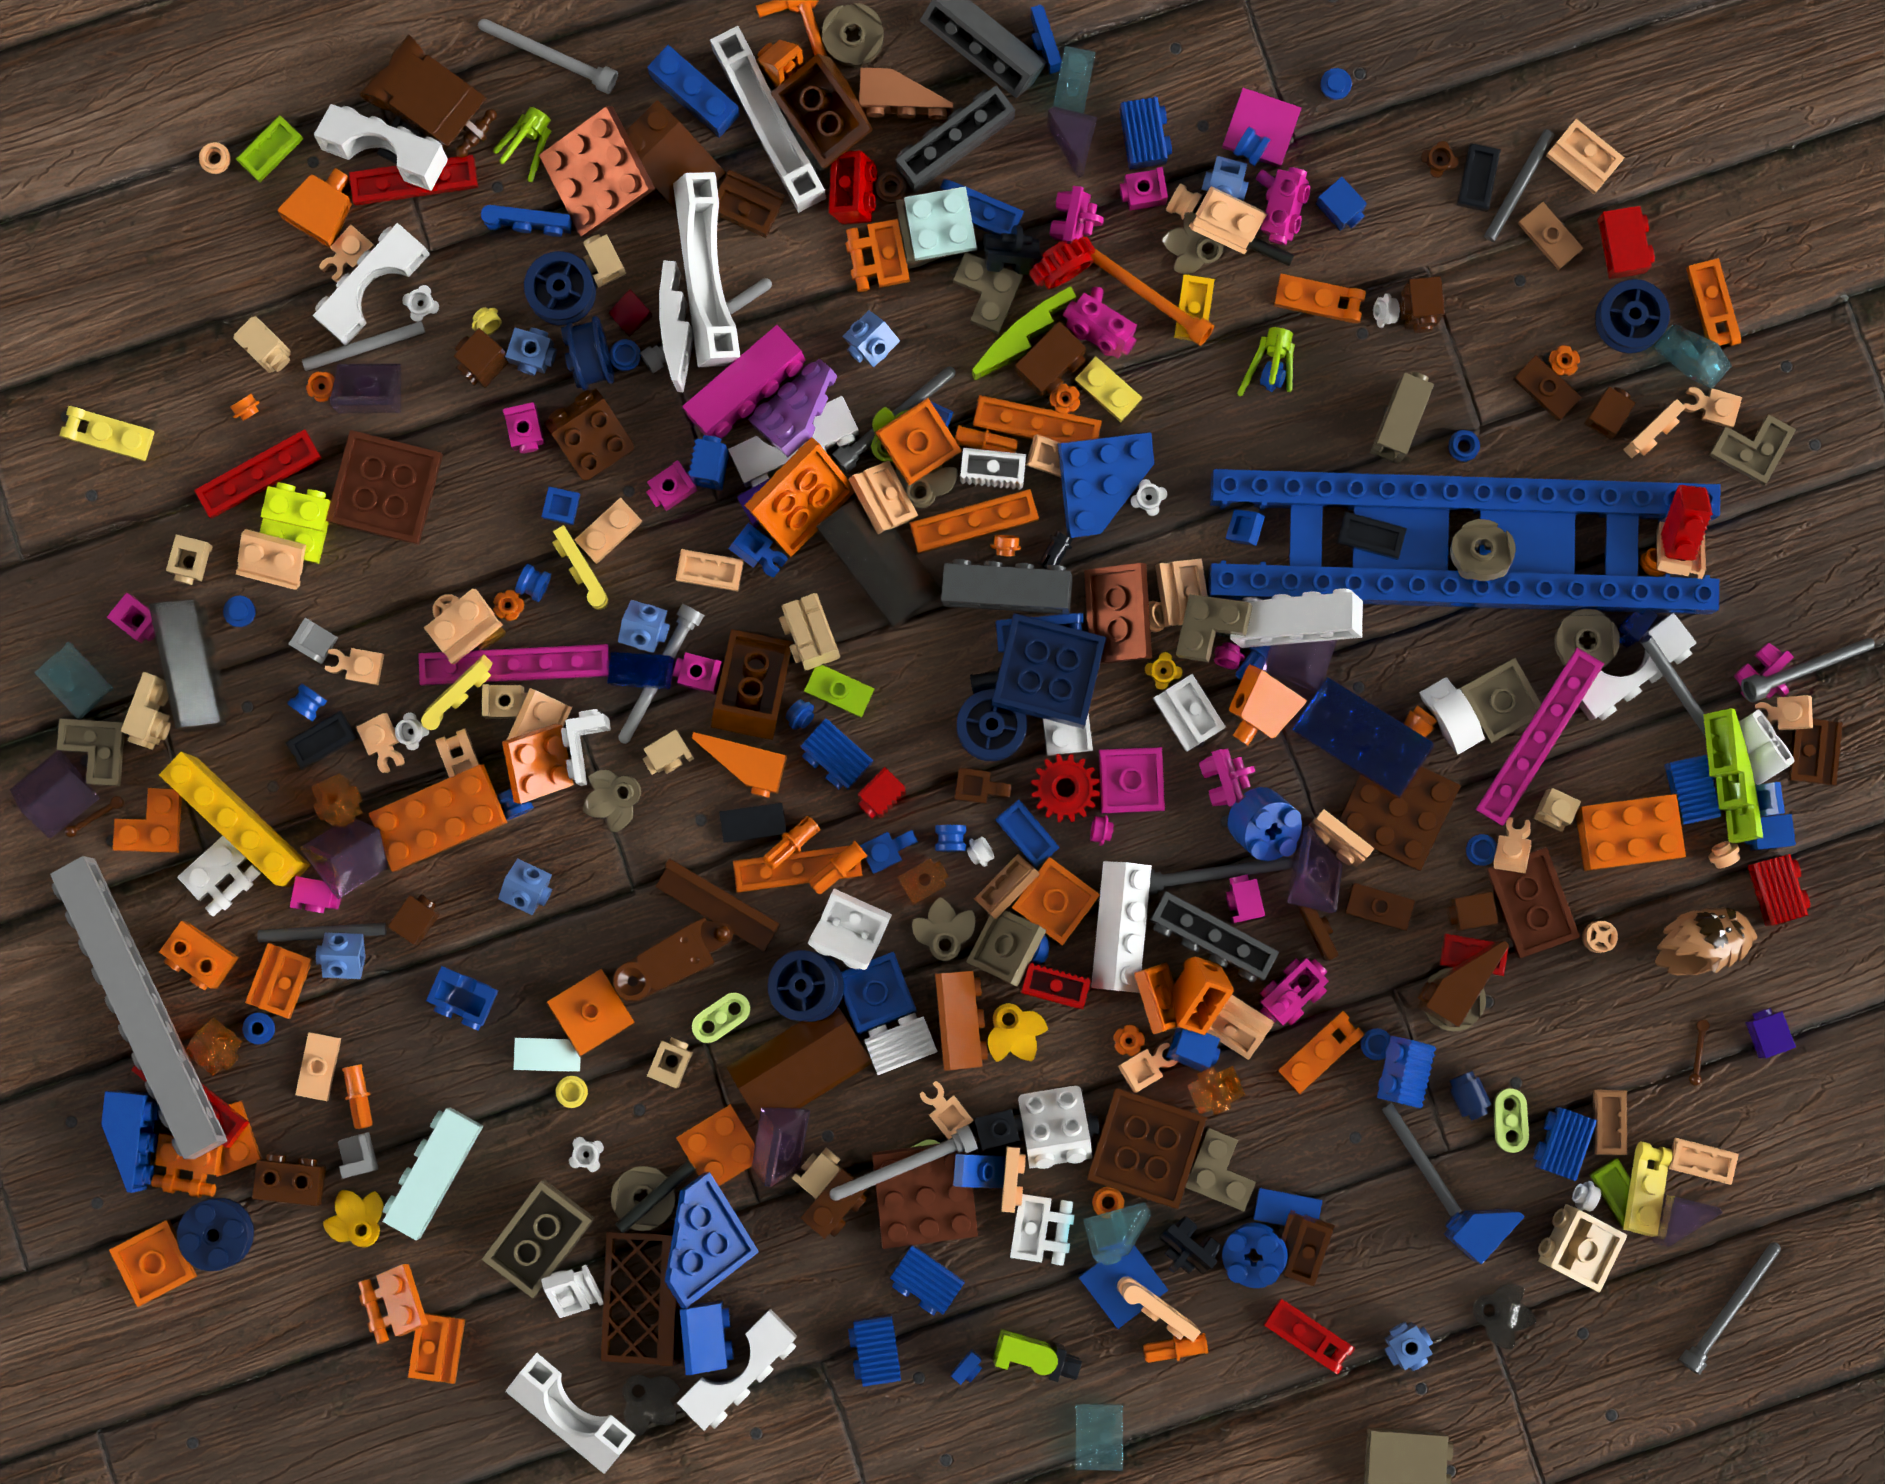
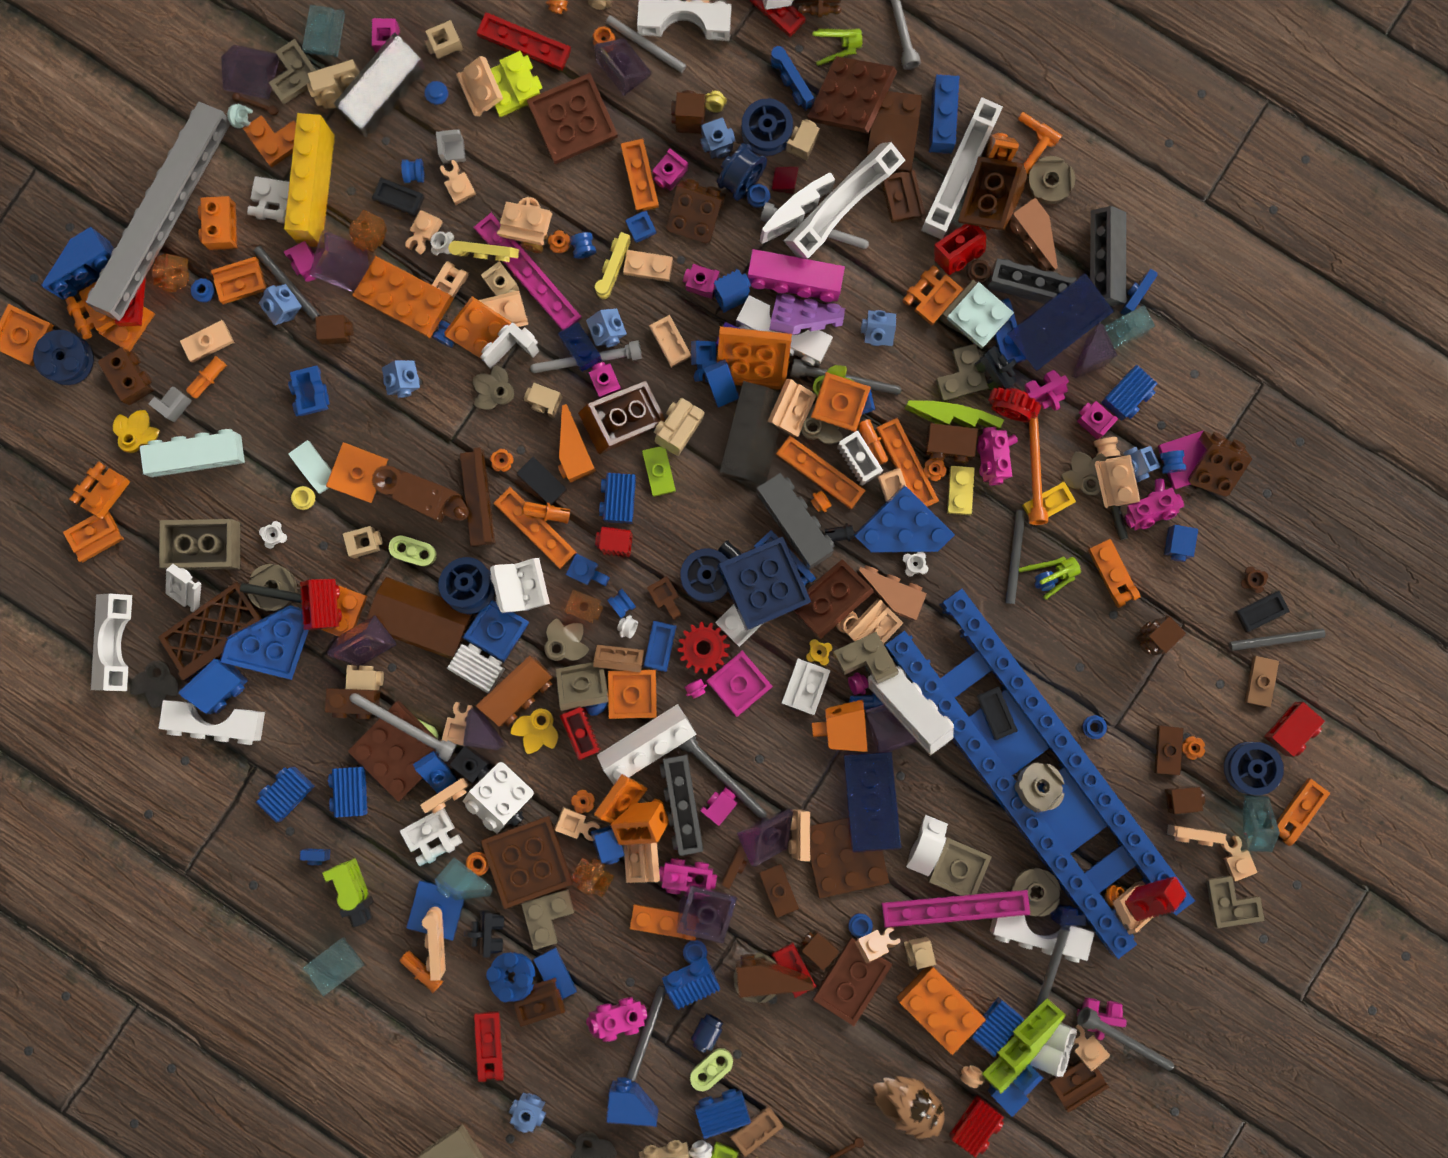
camera: 50 degrees right, 0 degrees up
white plate [402,285,439,322] -> none
blue plate [785,699,814,730] -> none
orange axle [809,841,868,894] -> none
dark pink hips [1199,748,1256,807] -> none
blue plate [1225,509,1265,546] -> none
blue brick [1228,787,1302,861] -> none
blue plate [1320,68,1352,100] -> none
dark tan brick [1370,371,1434,464] -> none
white plate [1373,293,1400,328] -> none
orange cone [1394,705,1437,754] -> none
light nougat plate [1546,119,1625,195] -> none
light nougat wheel [1582,921,1618,953] -> none
none -> light aqua plate [228,104,253,128]
none -> red brick [300,579,342,630]
none -> clear purple slope [463,708,507,750]
none -> orange plate [490,449,514,472]
none -> dark pink brick [586,997,647,1042]
none -> orange plate [621,139,659,212]
none -> slope [677,885,737,943]
none -> blue tile [703,359,739,408]
none -> nougat slope [857,565,927,621]
none -> dark grey bar [1006,510,1026,604]
none -> clear blue plate [1007,273,1114,371]
none -> reddish brown bracket [1188,431,1253,497]

